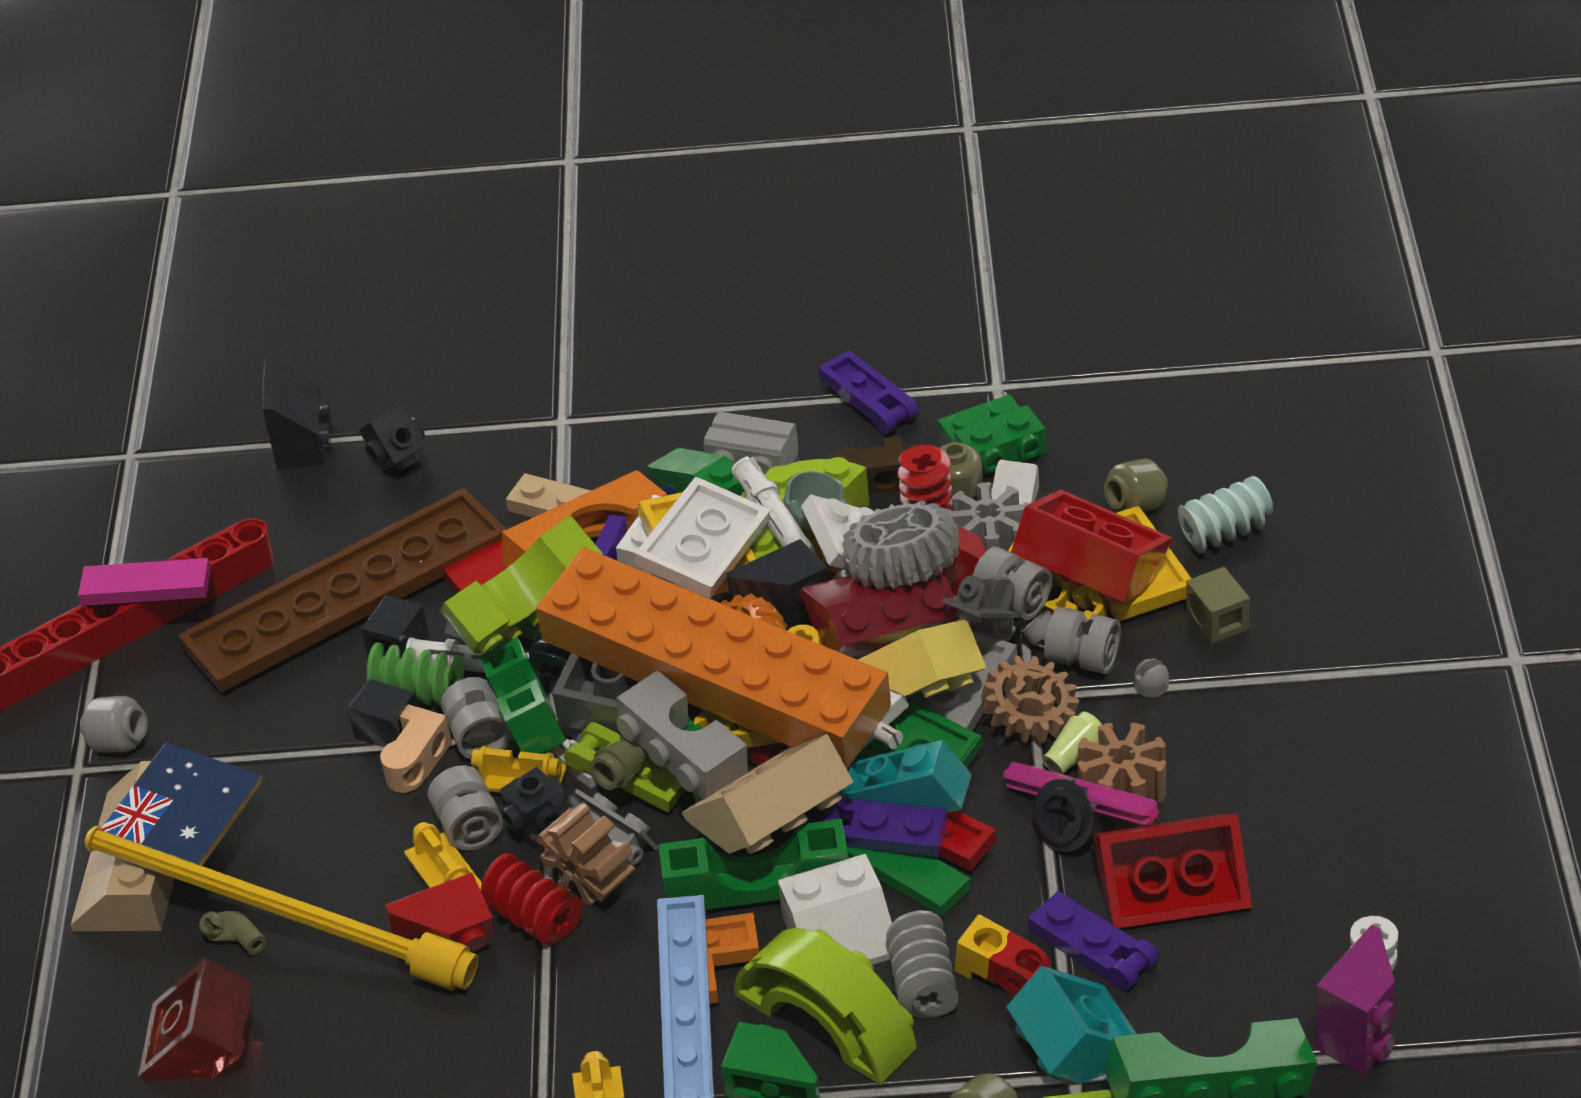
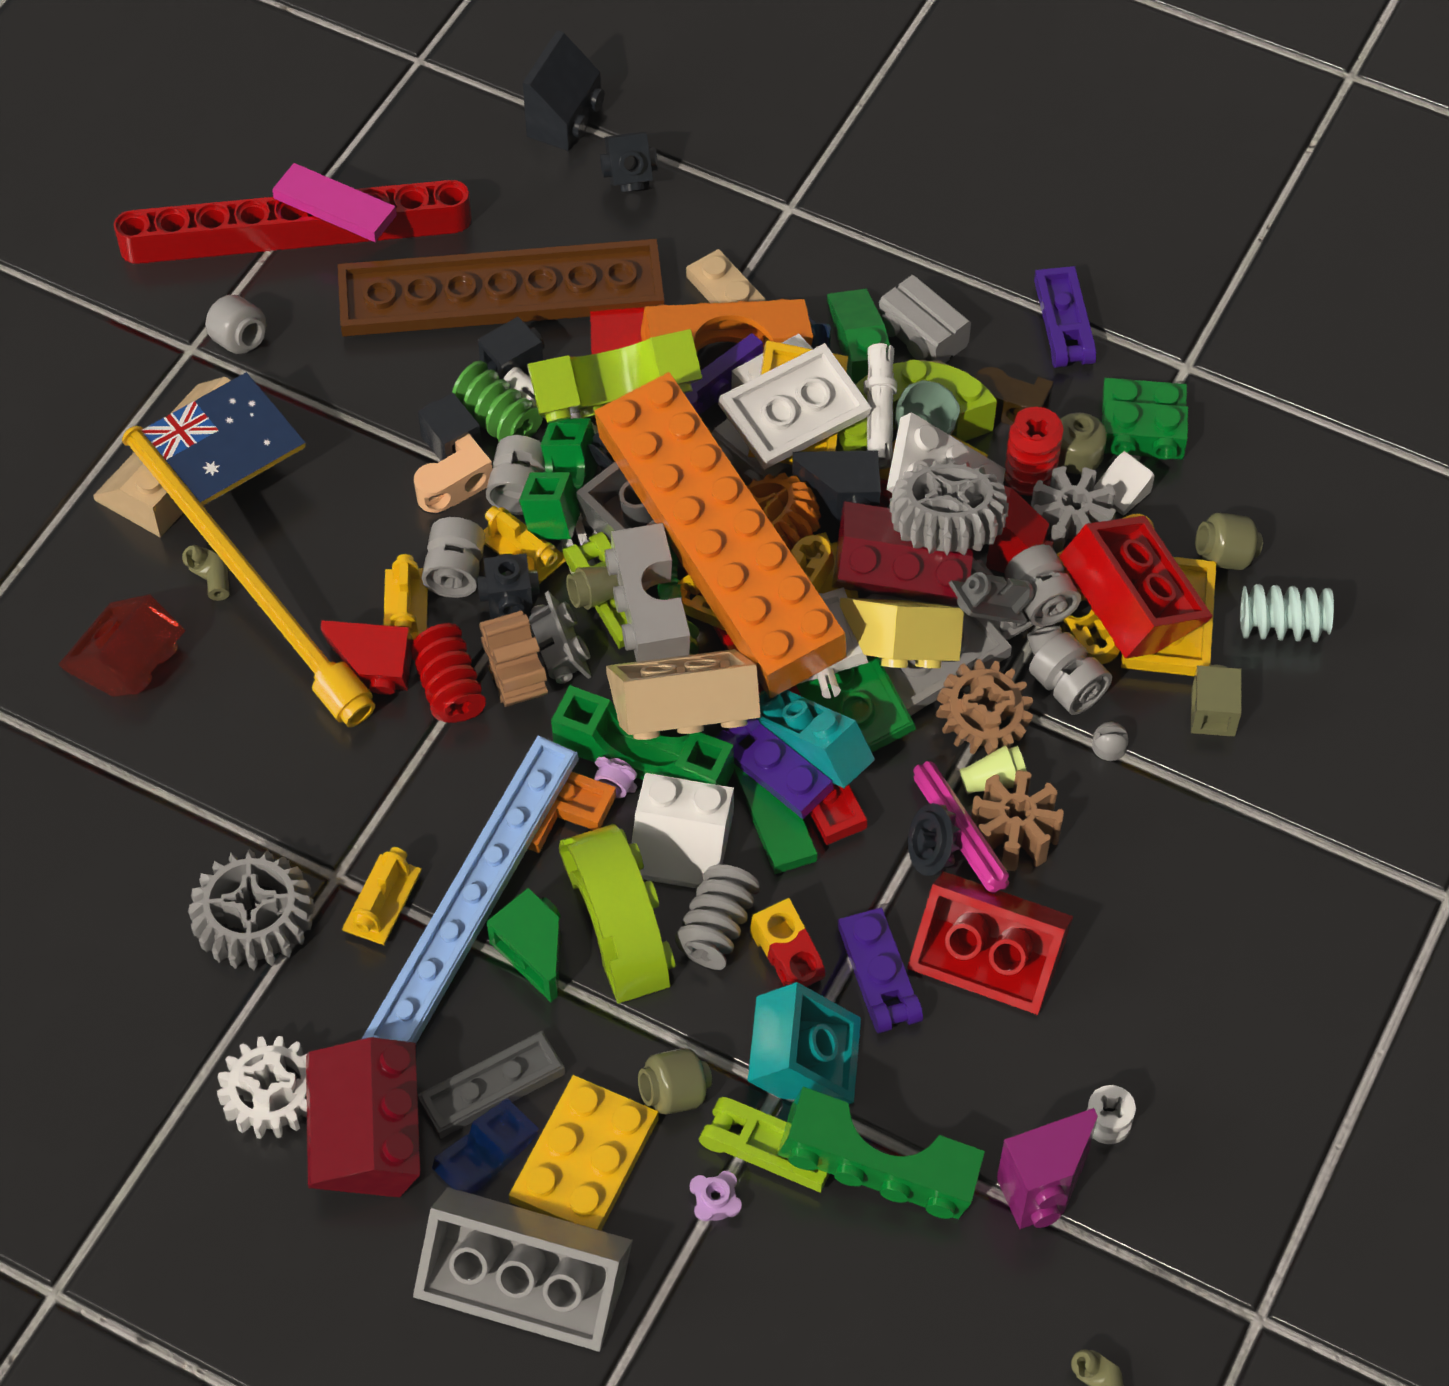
camera: 25 degrees right, 15 degrees up
none -> lavender plate [594,757,637,798]

